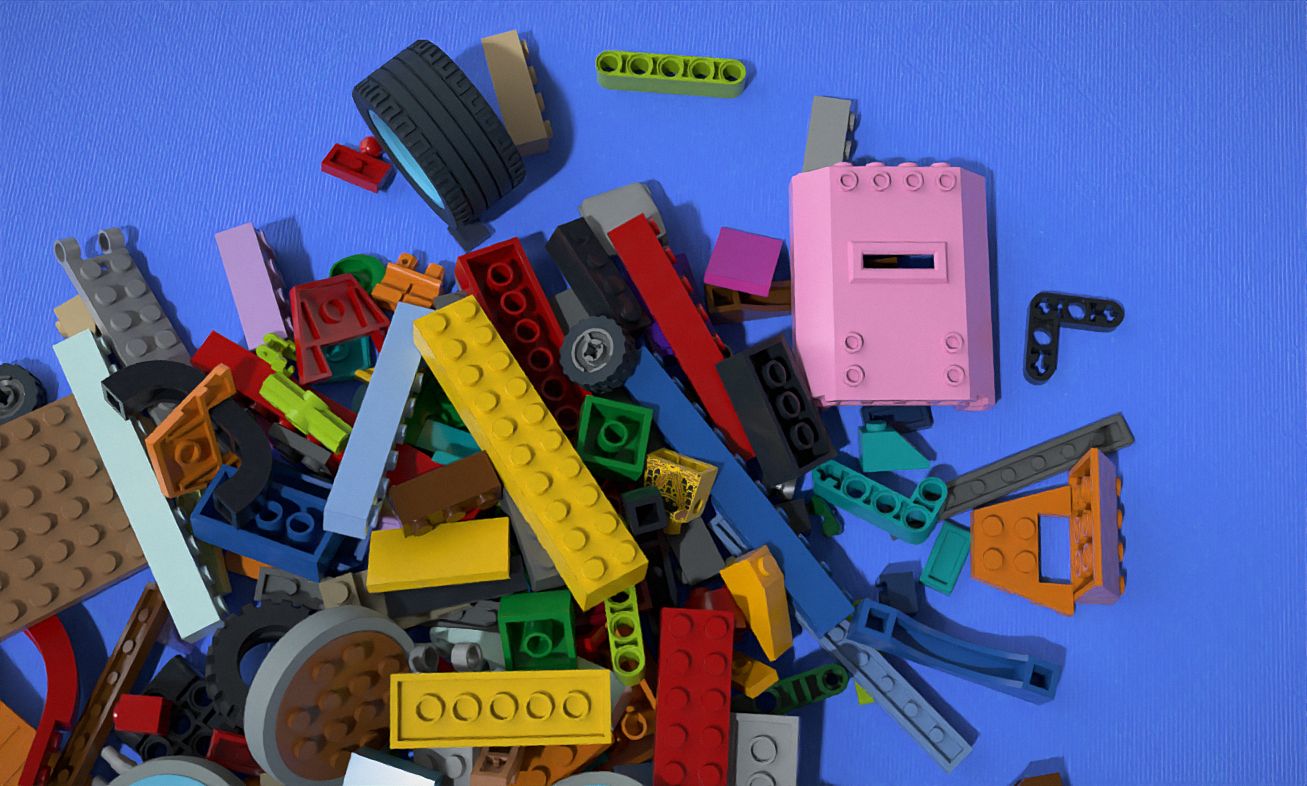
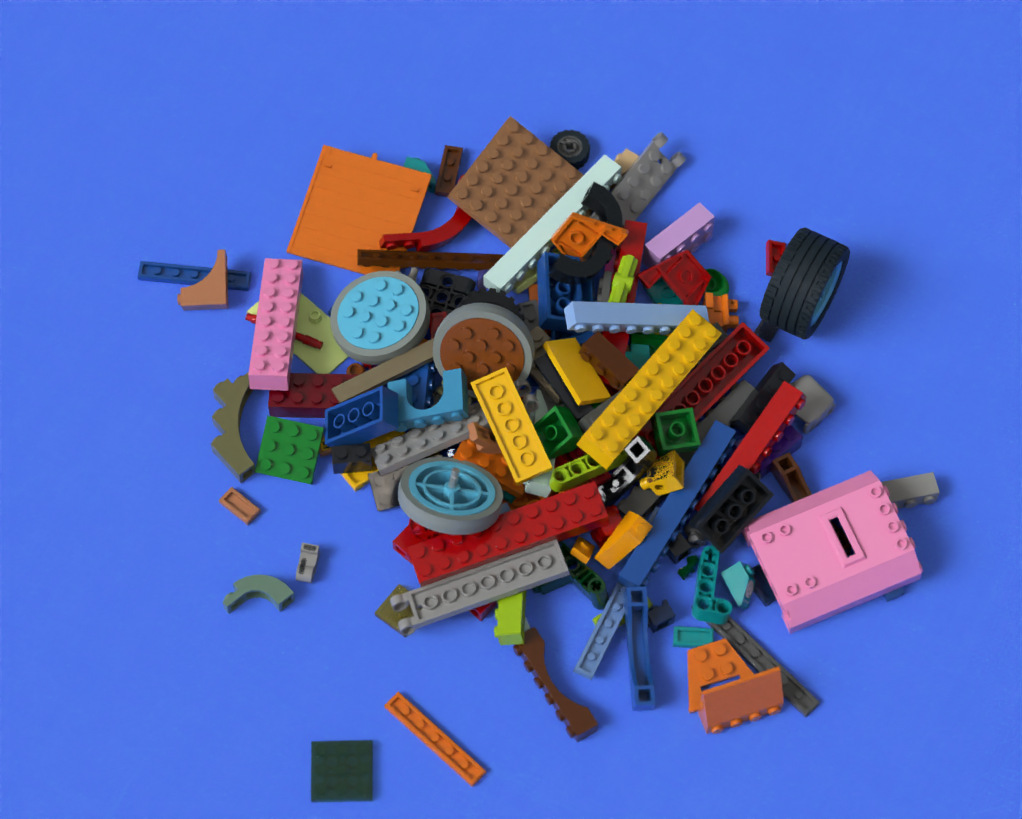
camera: 65 degrees right, 10 degrees down
red brick [113,694,173,736] -> none
lime piece [256,333,297,377] -> none
tan brick [481,29,553,158] -> none
black wheel [559,315,637,394] -> none
lime beam [595,50,746,98] -> none
dark pink tile [704,227,783,297] -> none
black beam [1022,293,1124,386] -> none

